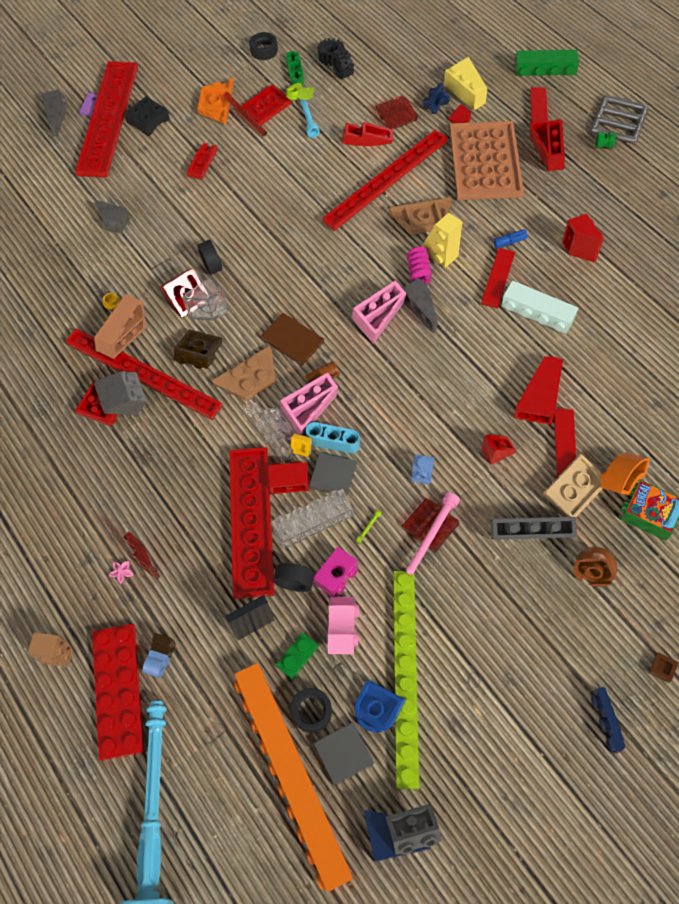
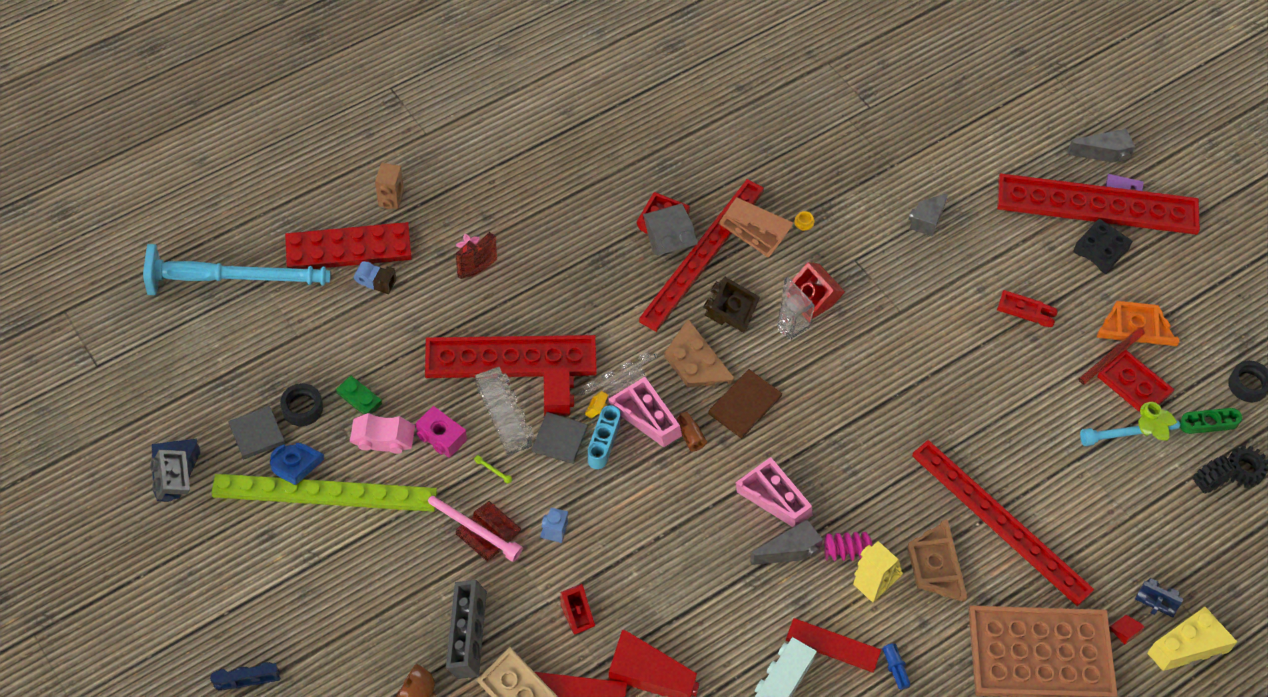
camera: 85 degrees right, 5 degrees down
black tyre [197,240,223,275] -> none
black tile [225,596,274,640] -> none
orange brick [233,663,354,892] -> none
black tyre [273,563,314,592] -> none
red slope [342,122,393,146] -> none
clear red slope [375,95,418,130] -> none

